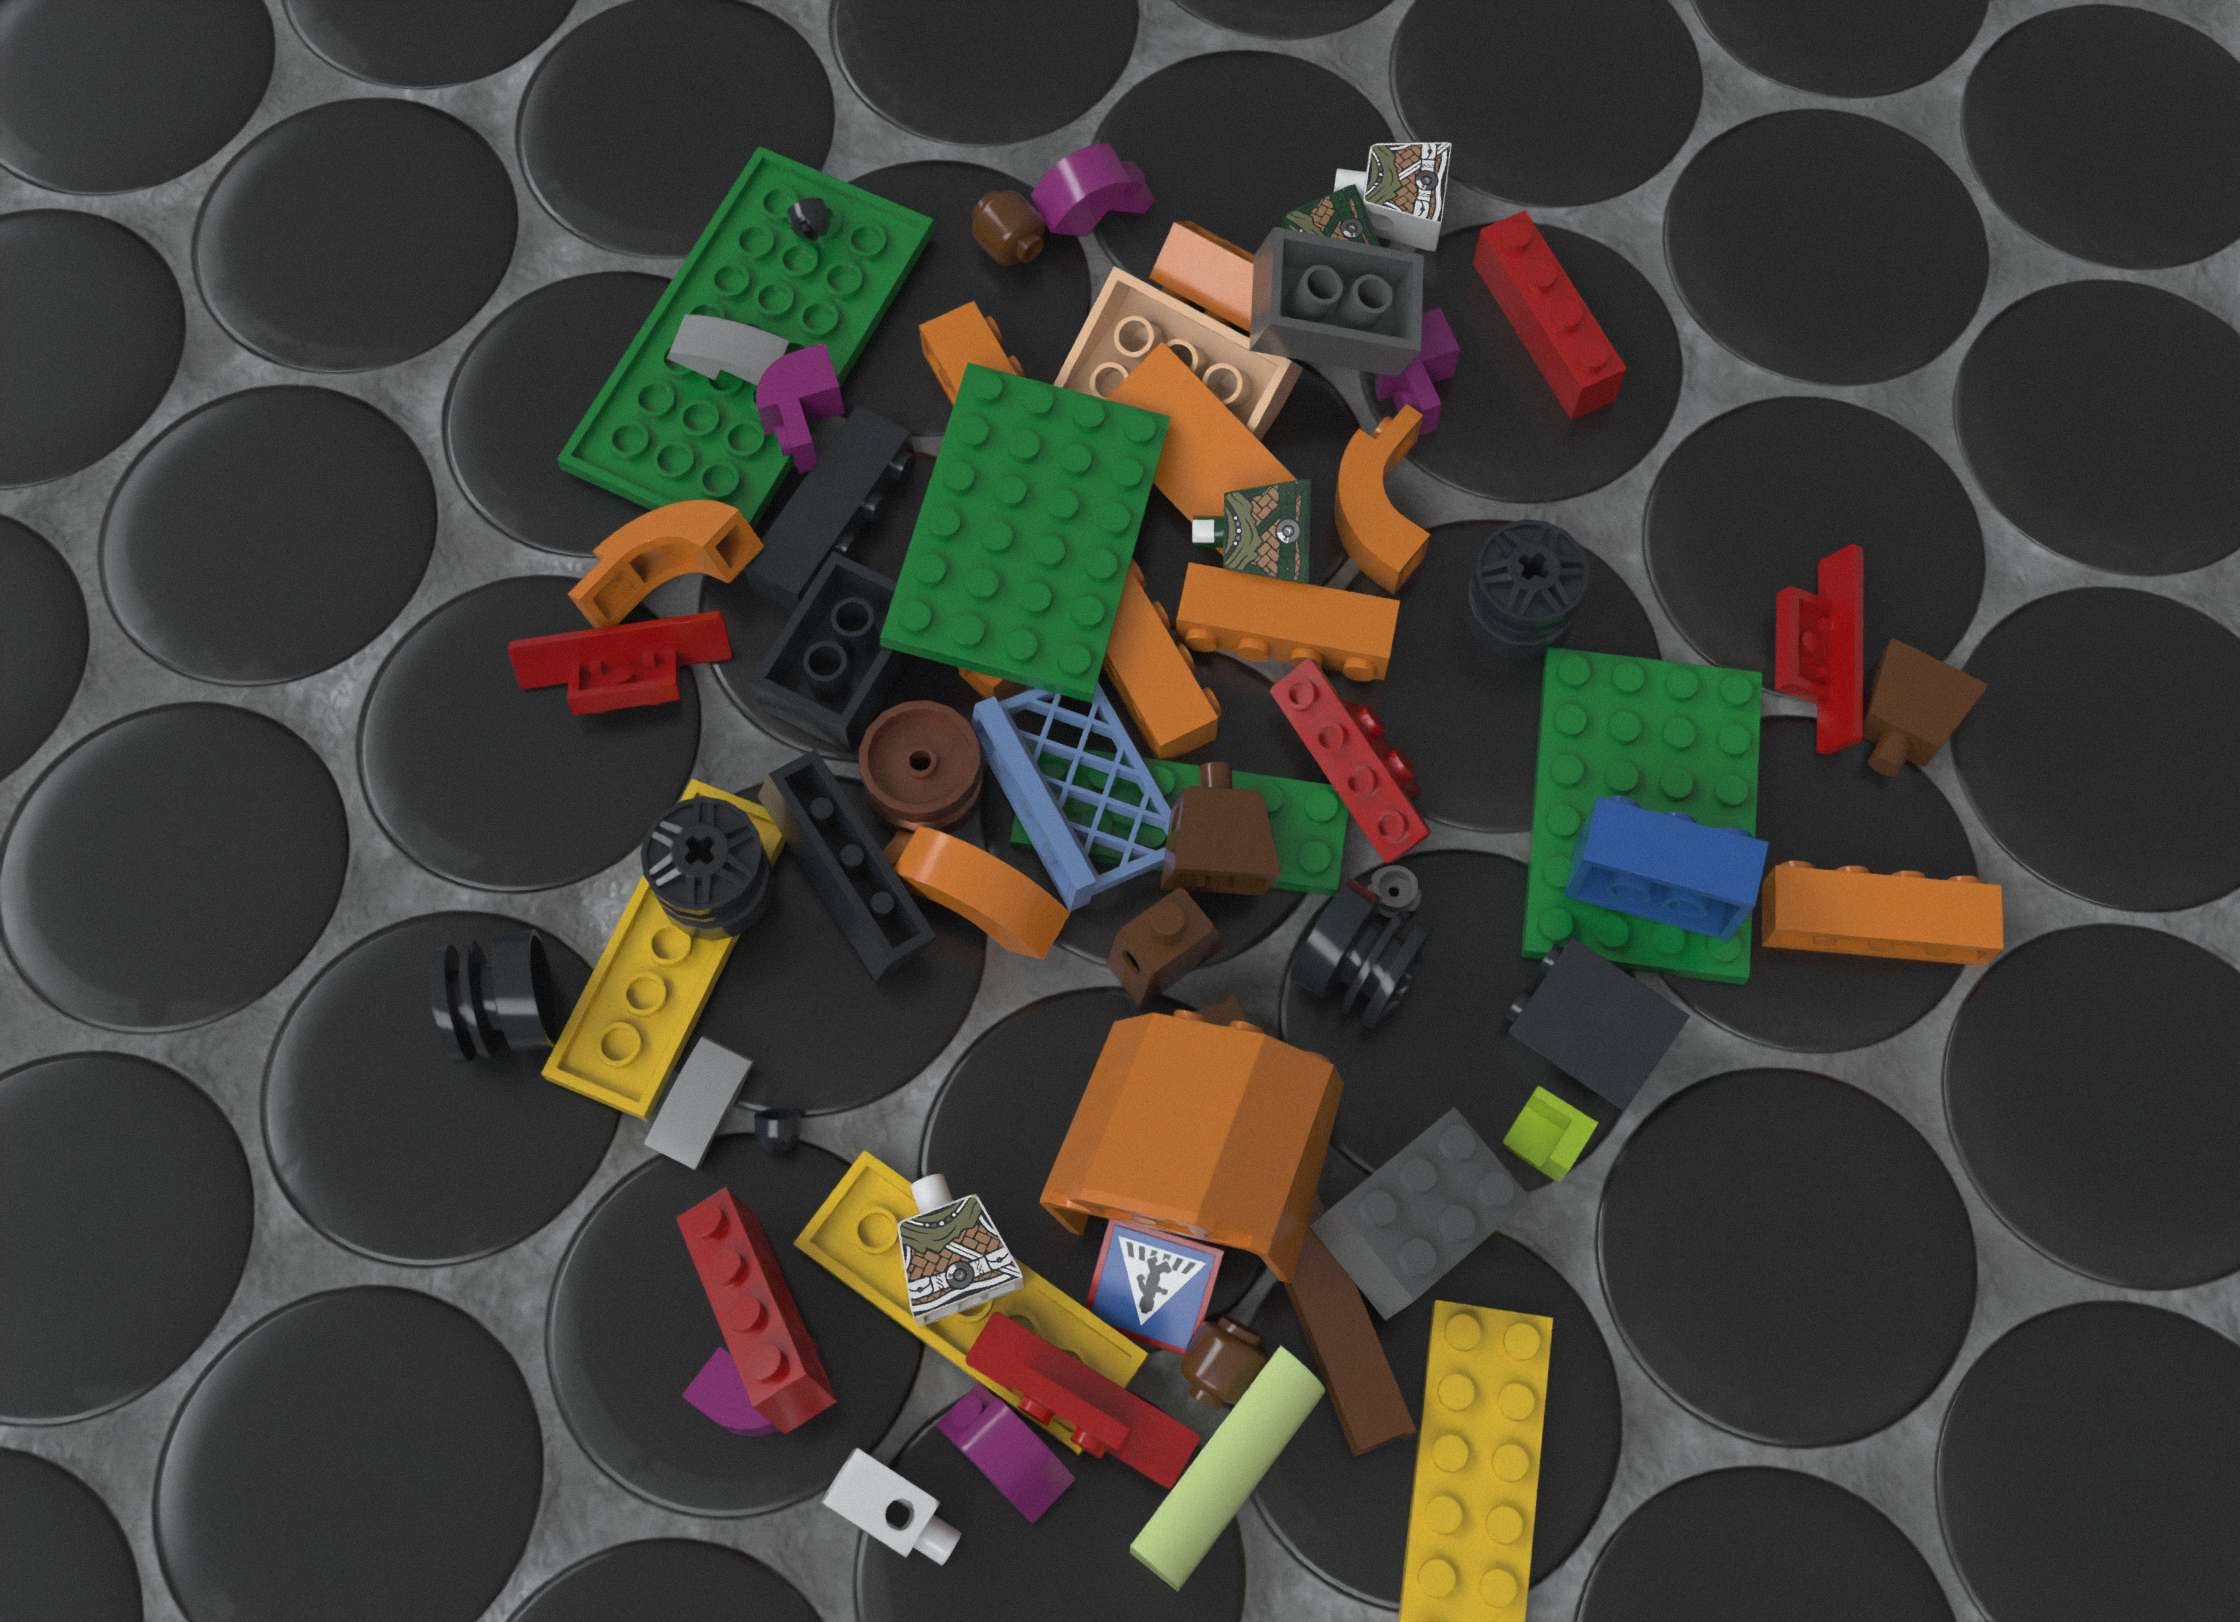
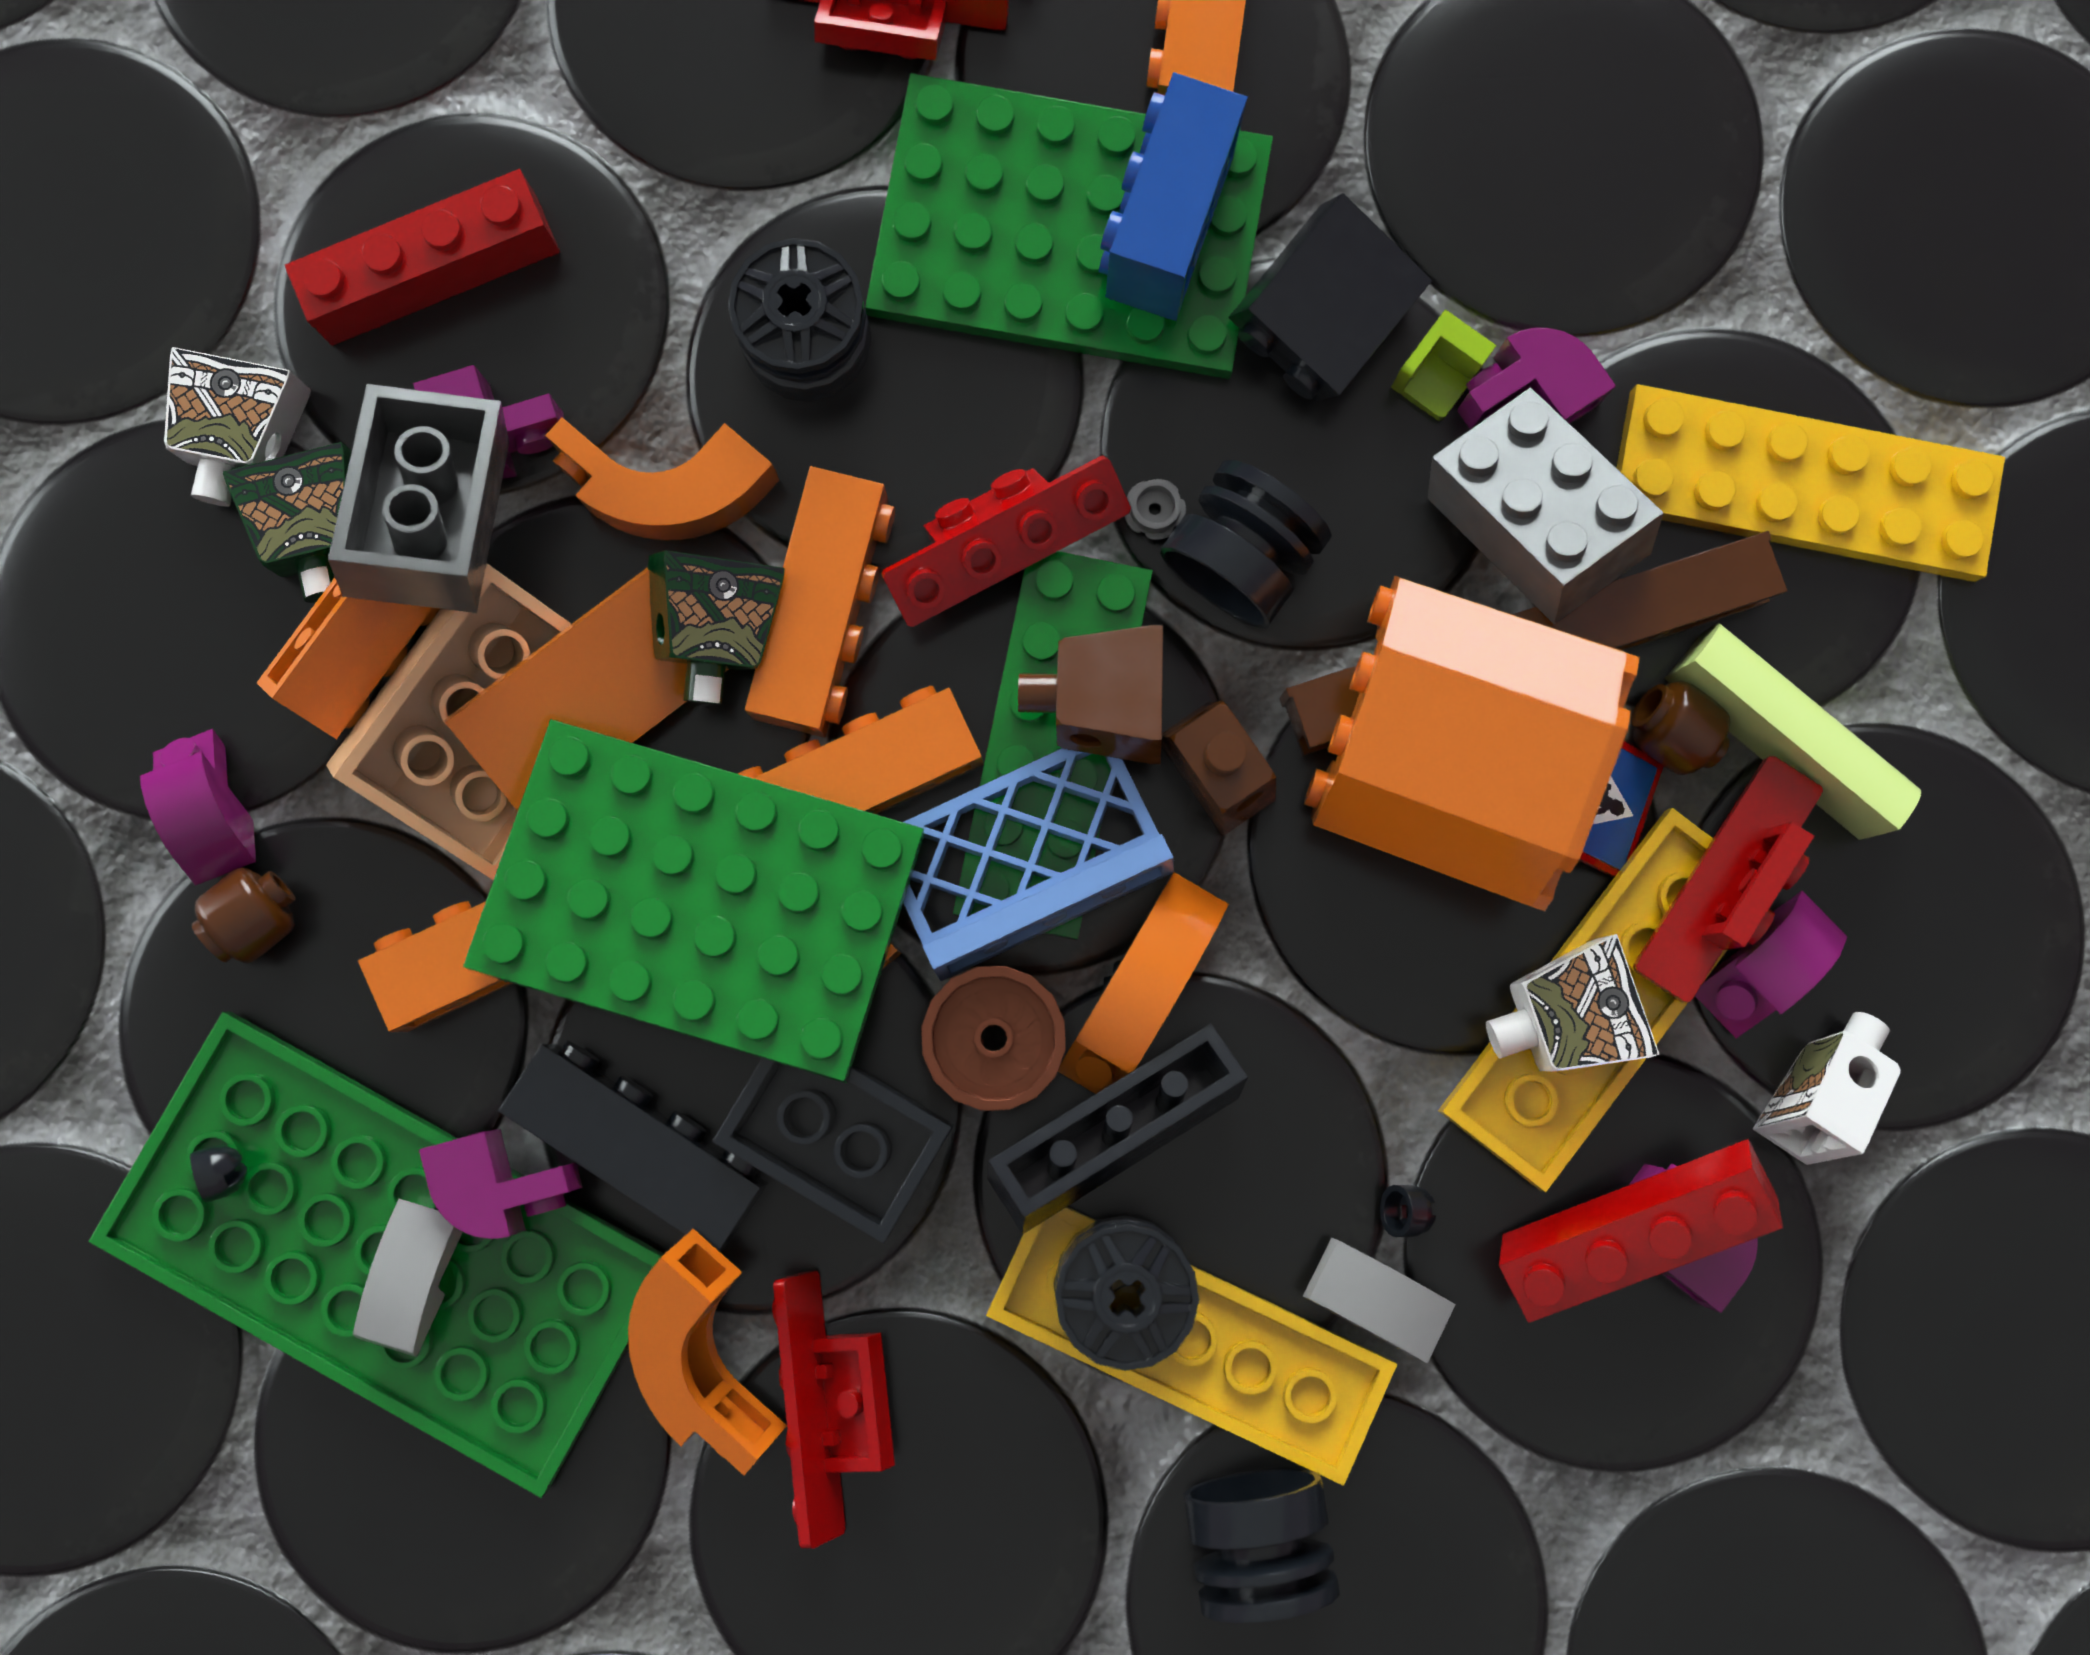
camera: 90 degrees left, 15 degrees up
none -> magenta brick [1457,328,1616,430]

